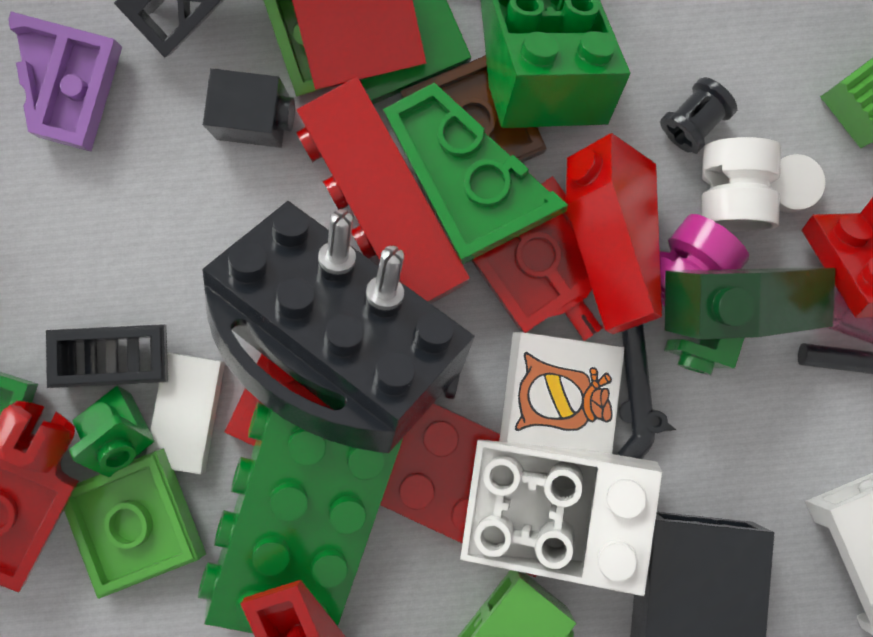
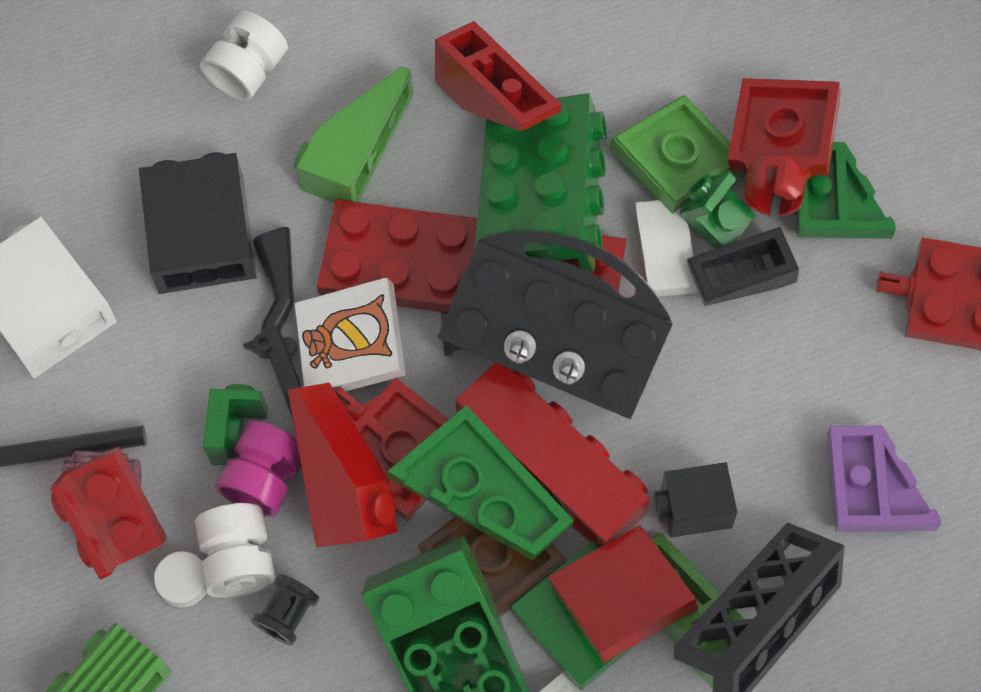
camera: 170 degrees right, 20 degrees down
white slope [460,439,662,596] -> none
dark green slope [664,268,835,339] -> none

